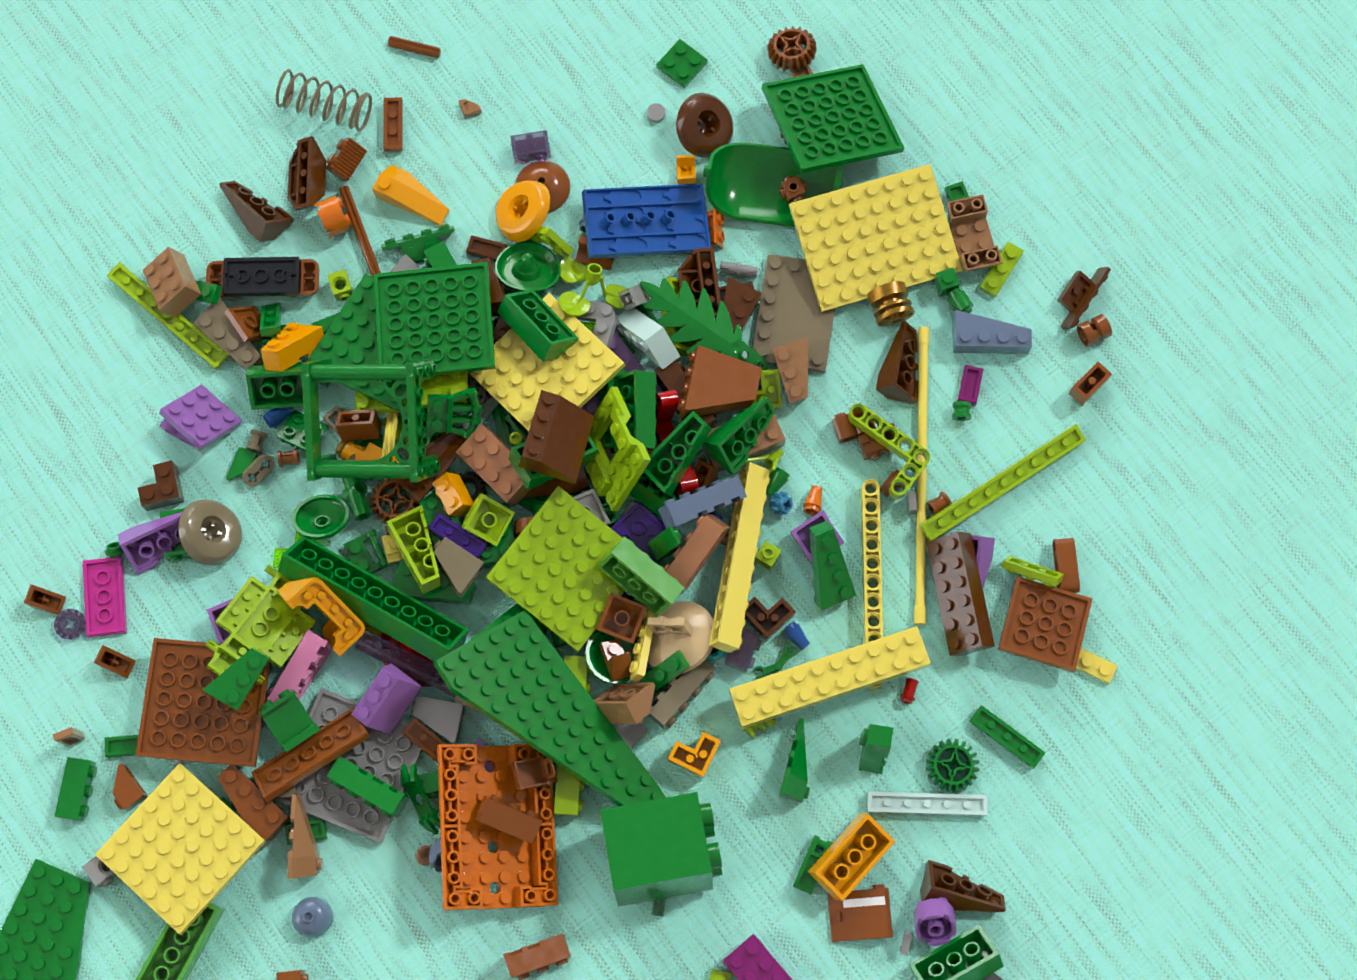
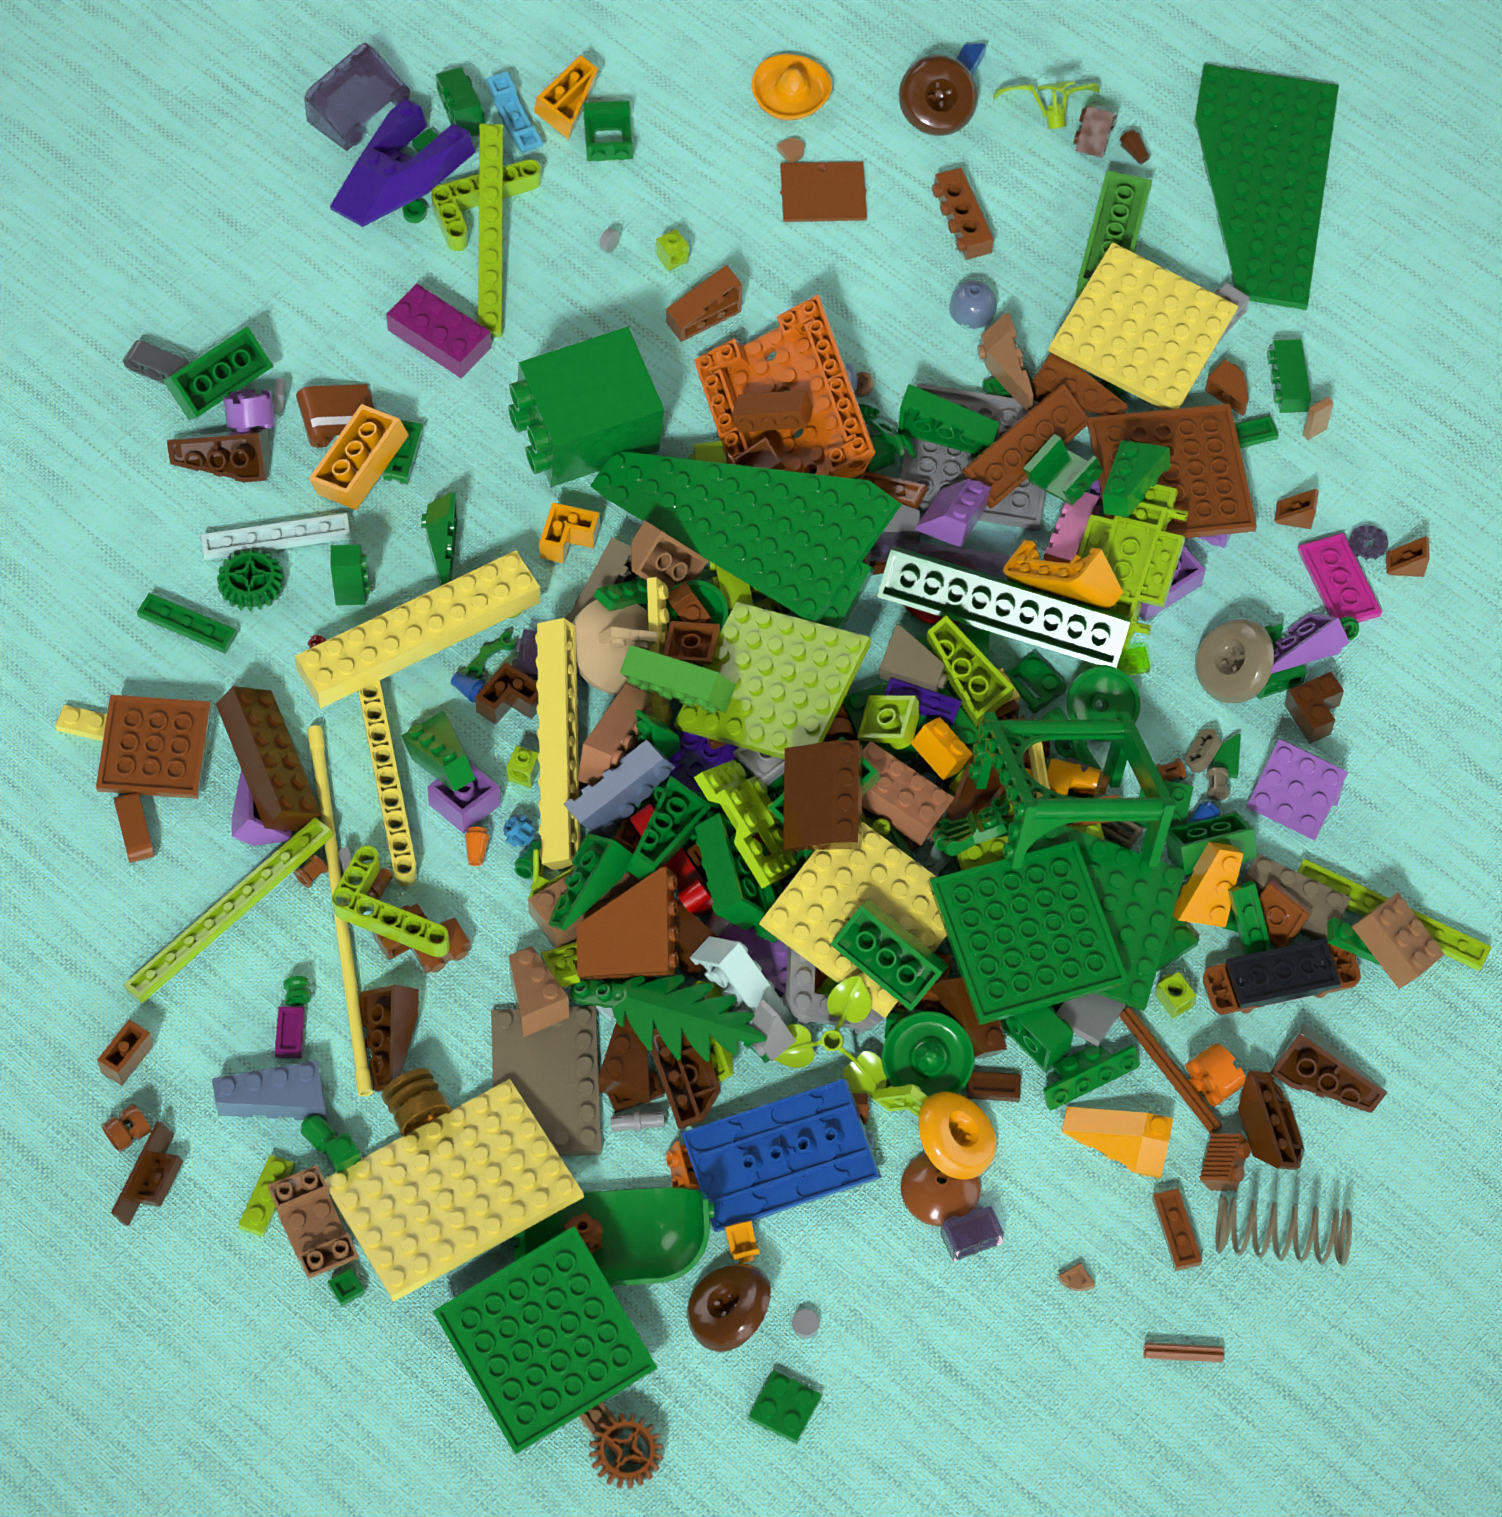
camera: 165 degrees right, 15 degrees down
lime plate [1001,555,1064,587] -> none

